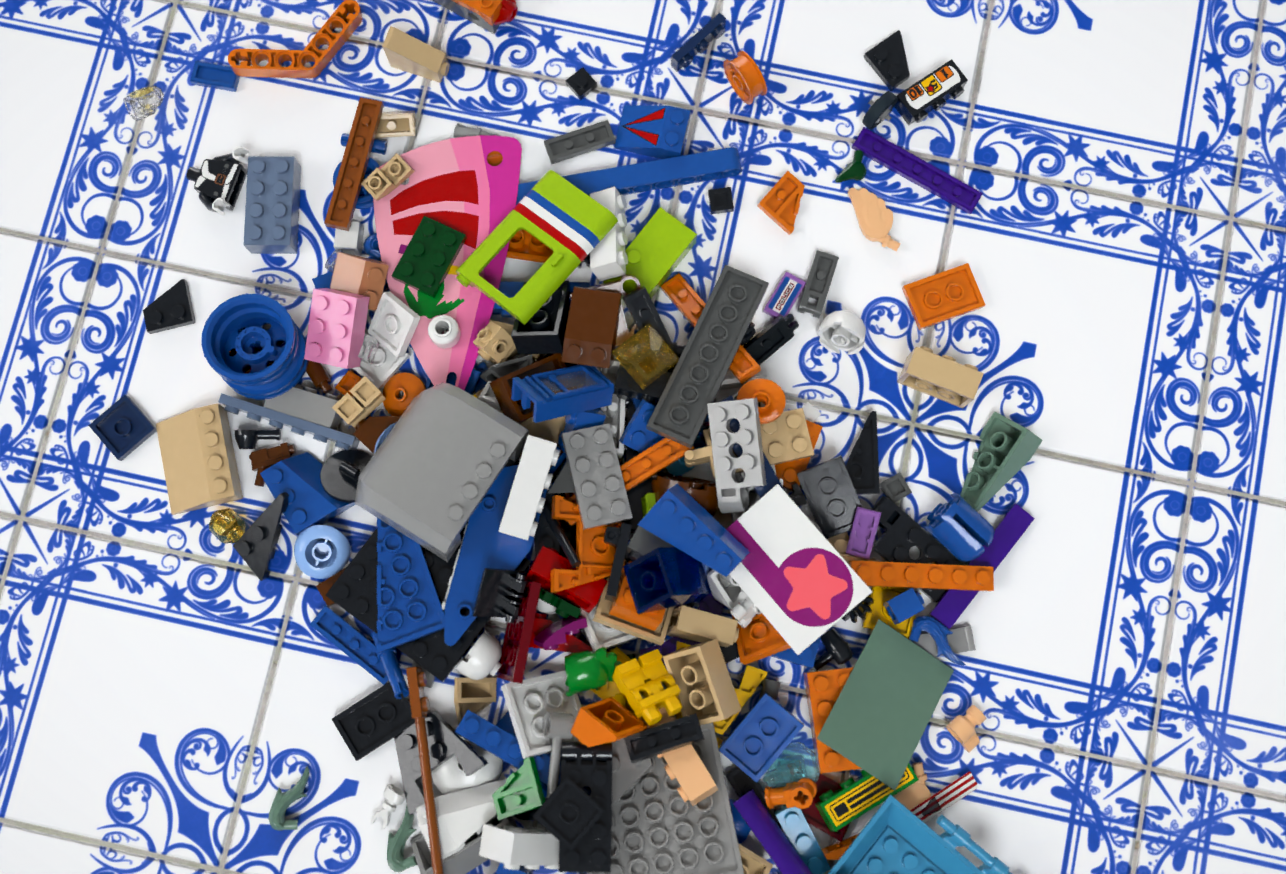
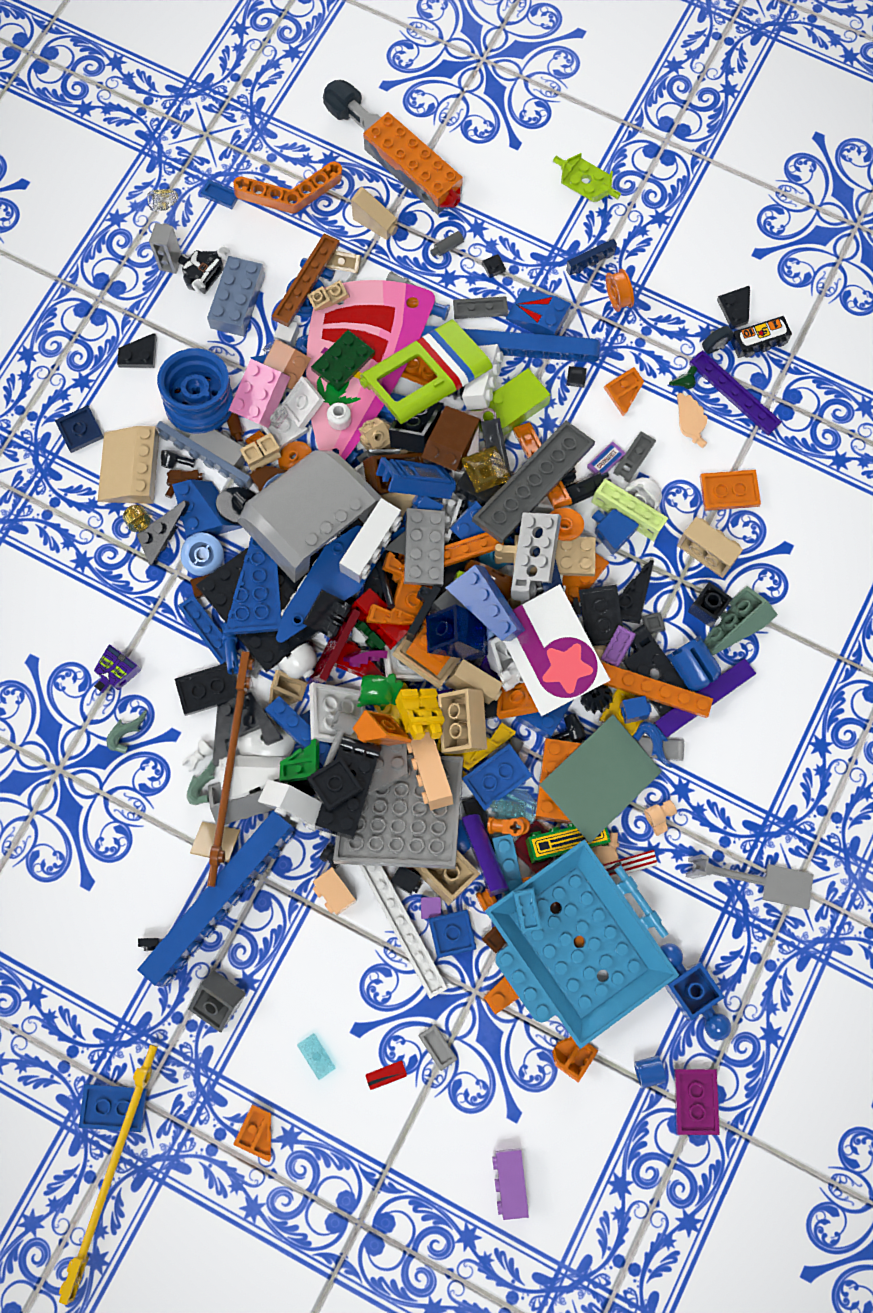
camera: 15 degrees right, 5 degrees down
black plate [624,713,704,763] -> none
none -> torso [94,644,141,693]
none -> light grey brick [149,223,182,274]
none -> blue bush [429,301,450,321]
none -> dark grey cylinder [430,231,464,257]
none -> yellowish green fence [591,479,668,542]
none -> blue torso [592,509,639,555]
none -> light grey piece [685,854,814,910]
none -> black head [688,582,733,628]

